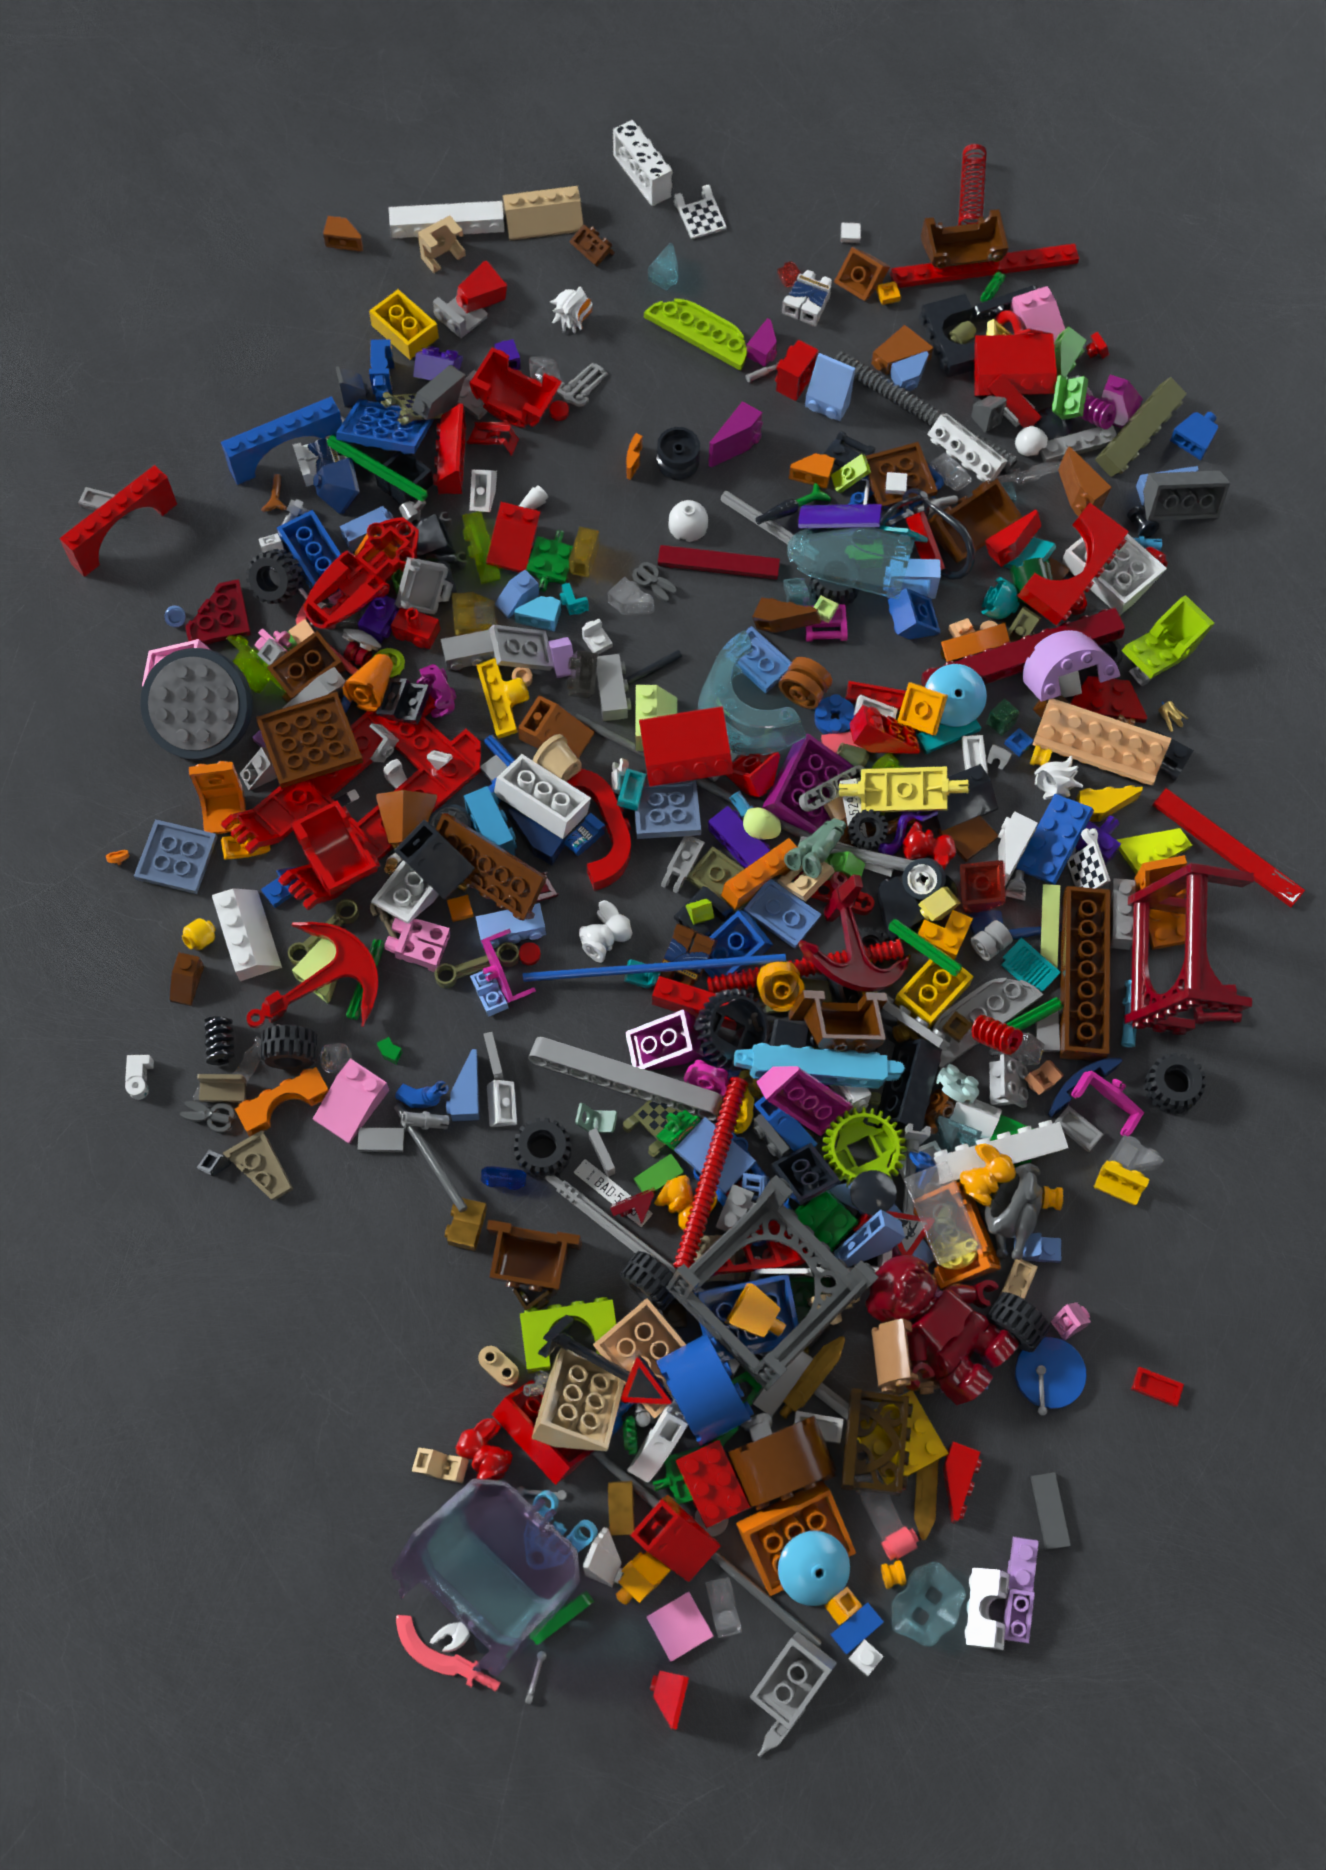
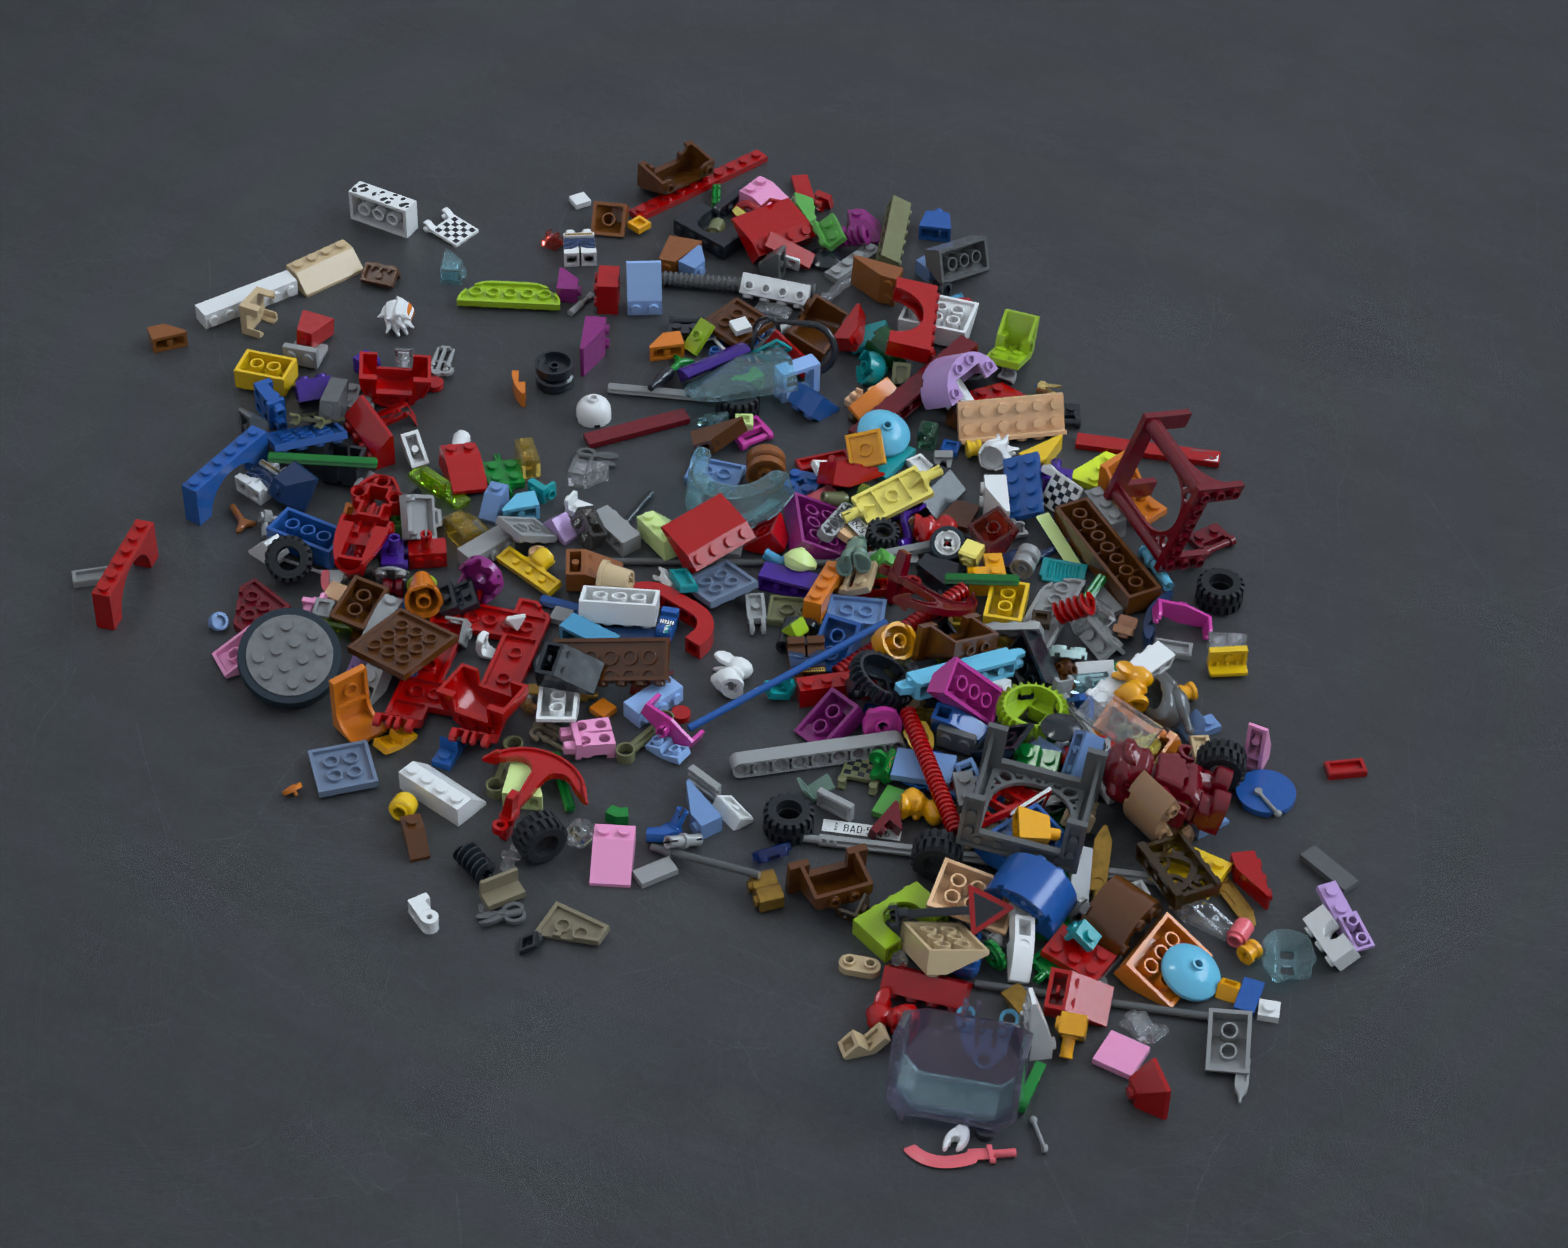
camera: 30 degrees left, 25 degrees down
orange arch [235,1067,329,1137] -> none
medium blue brick [340,506,394,552] -> none
dark orange slope [376,790,437,847] -> none
red piece [958,144,987,226] -> none
white hair [1015,426,1047,456] -> none
none -> red tile [791,174,817,208]
none -> teal bracket [1064,919,1102,952]

